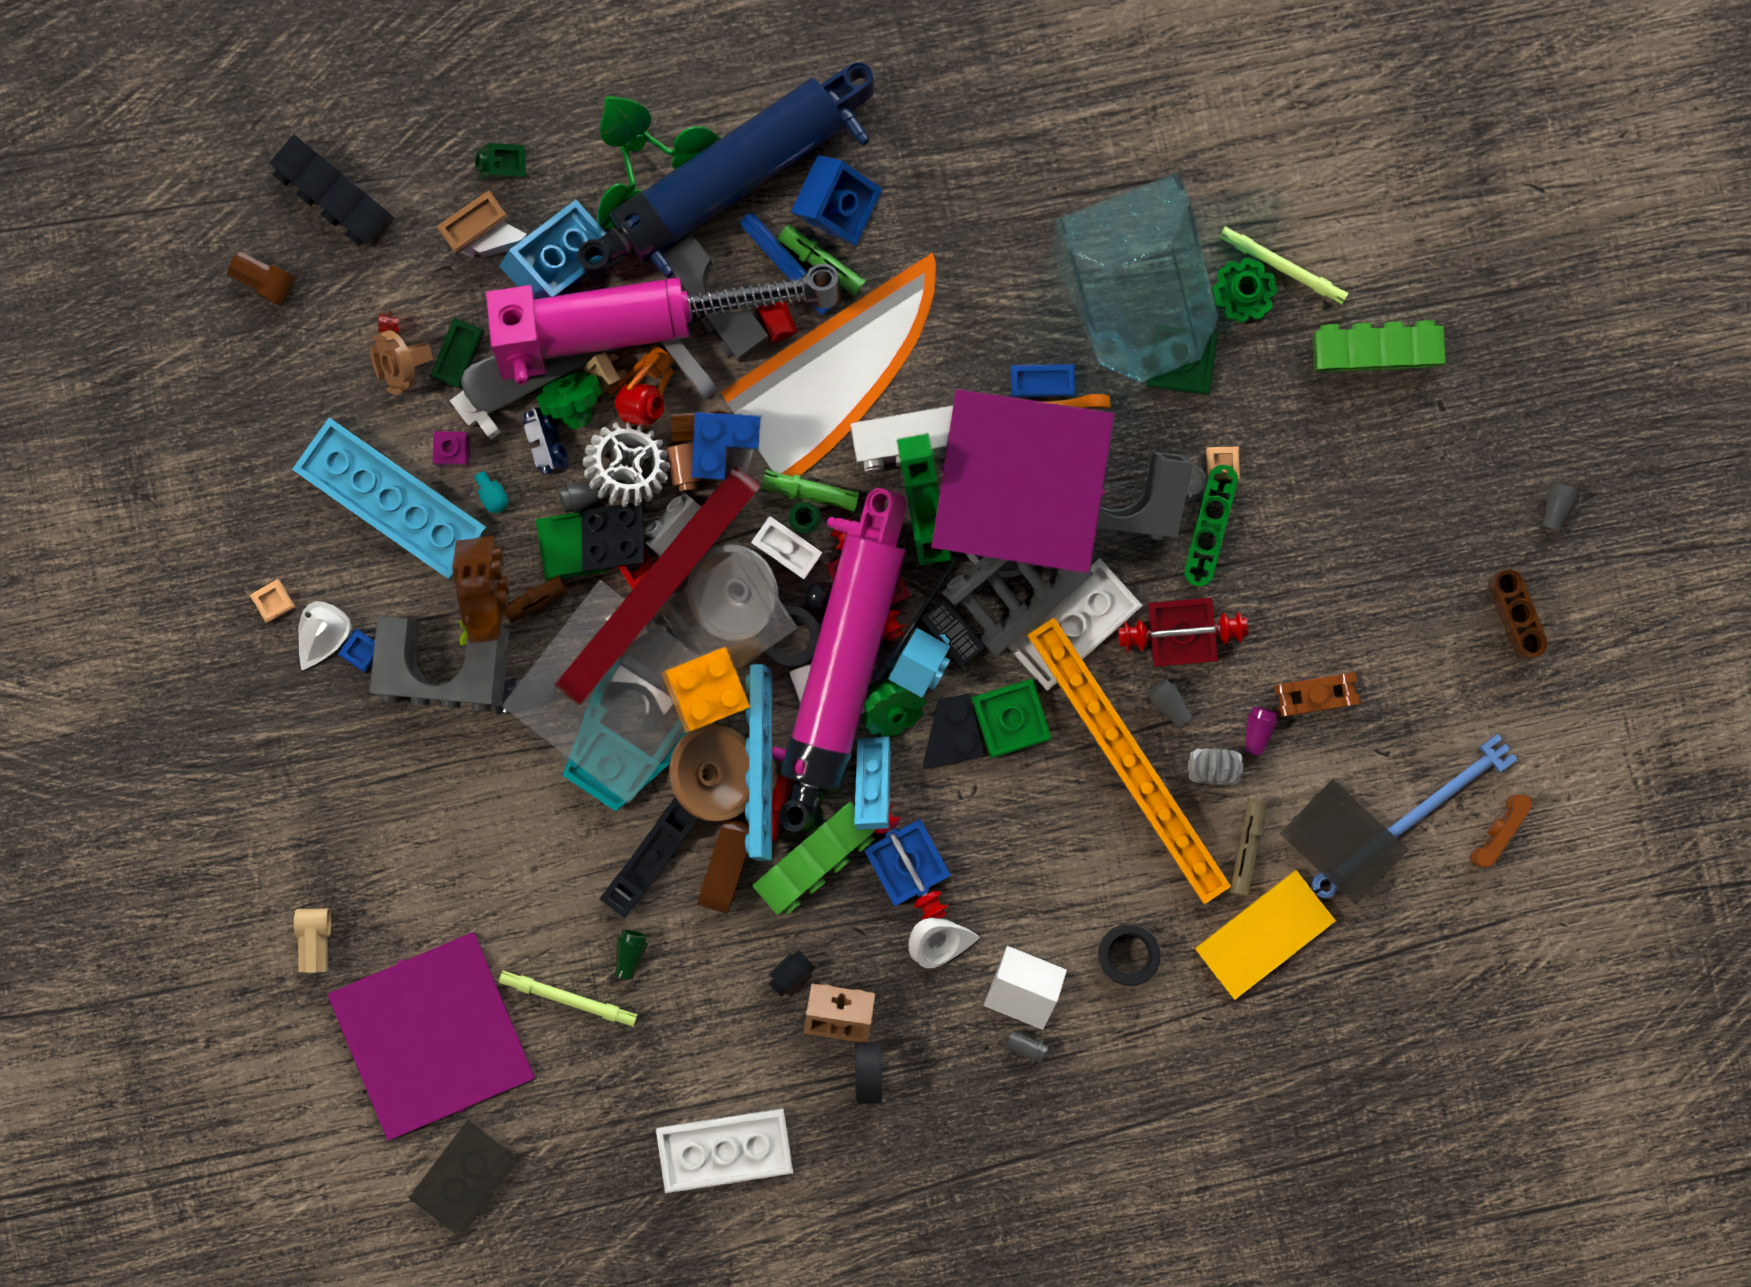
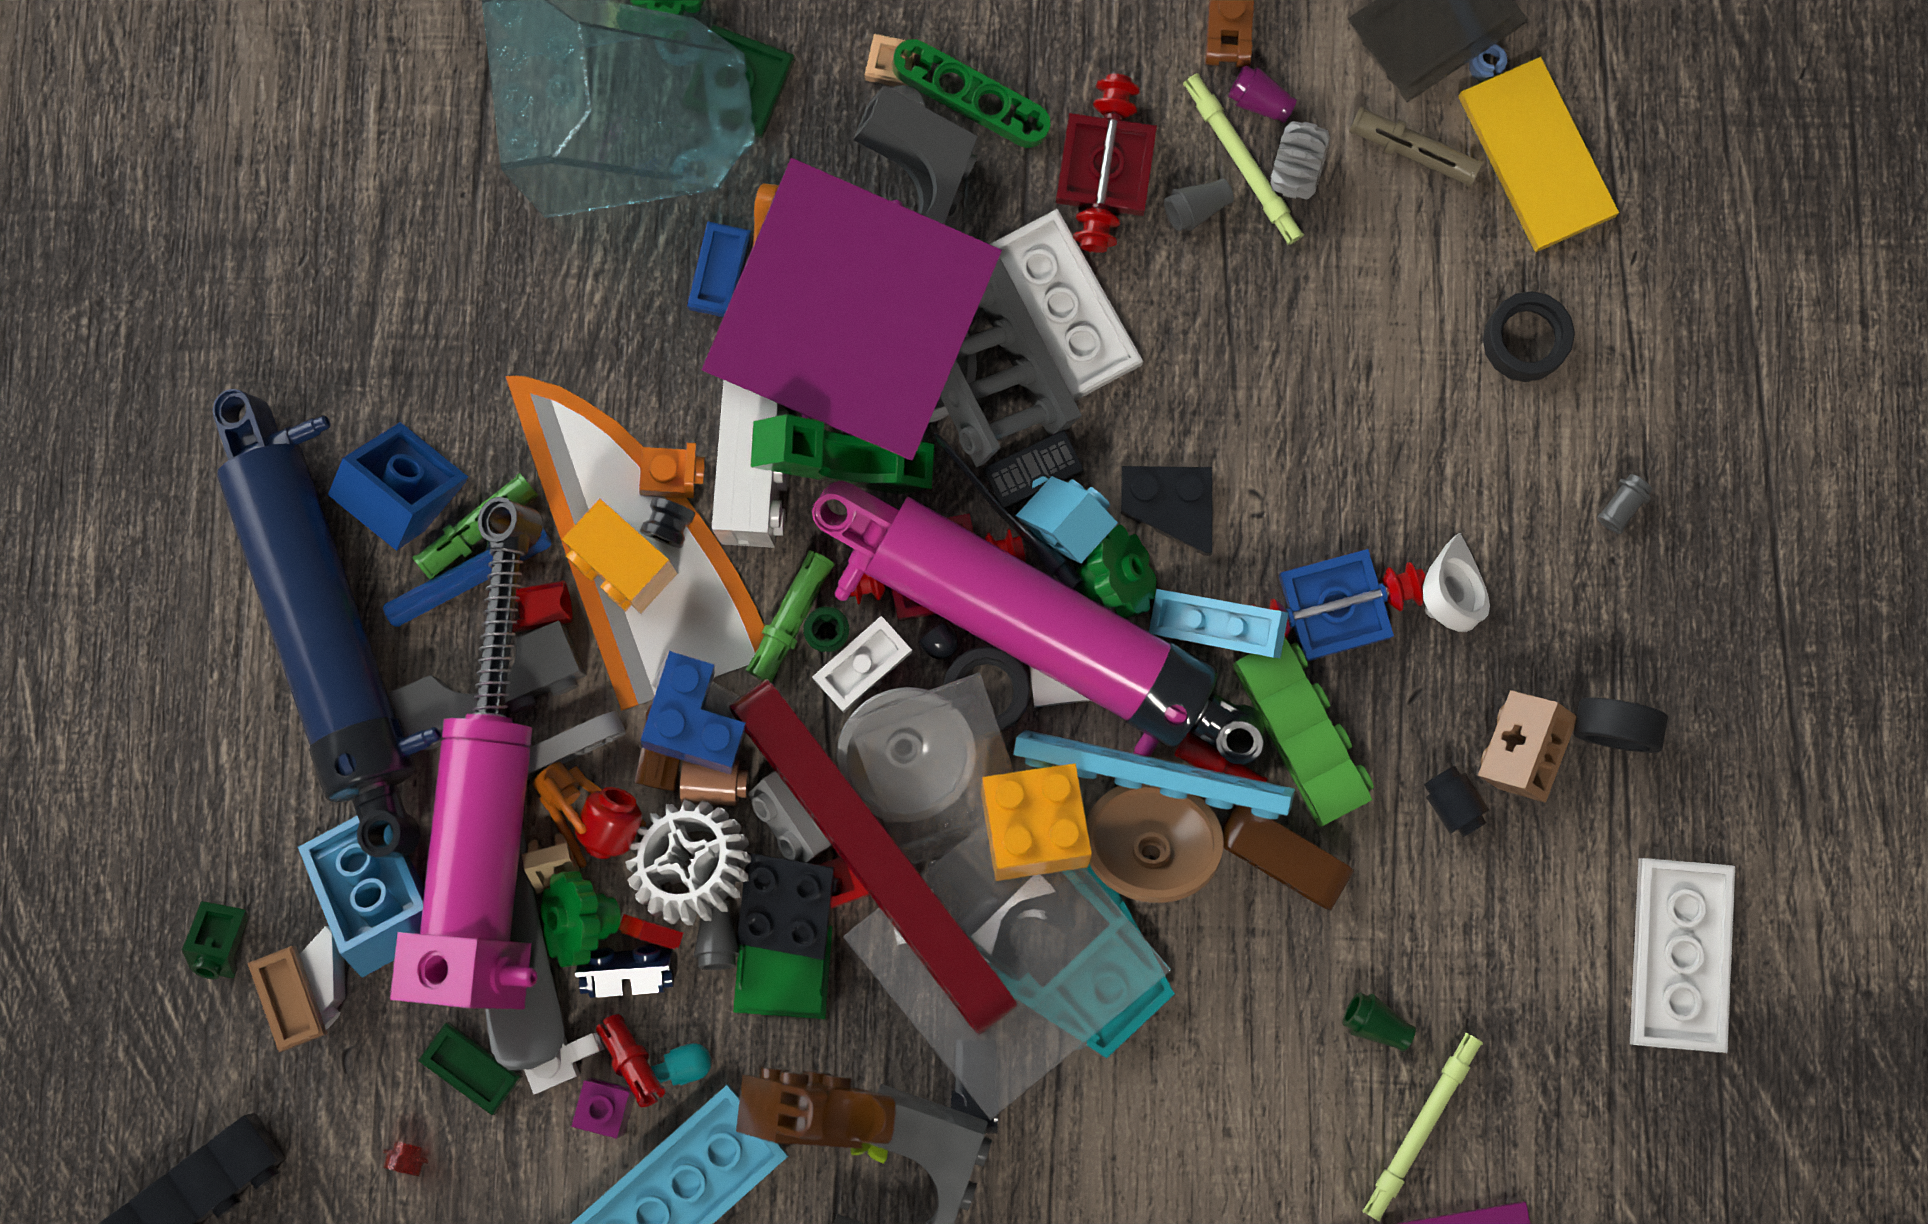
camera: 70 degrees left, 5 degrees down
medium nougat tile [370,330,433,395] -> none
reddish brown pin [503,575,568,623] -> none
green plant [597,96,721,229] -> none
black slope [599,796,699,918] -> none
green plate [971,678,1052,759] -> none
white slope [983,946,1067,1030] -> none
light orange plate [1026,617,1231,904] -> none
none -> light orange brick [562,499,677,614]
none -> red pin [596,1014,666,1107]
none -> red tile [619,914,684,950]
none -> orange bracket [639,443,705,498]
none -> black wheel [640,497,695,548]
none -> yellowish green piece [1183,73,1304,245]

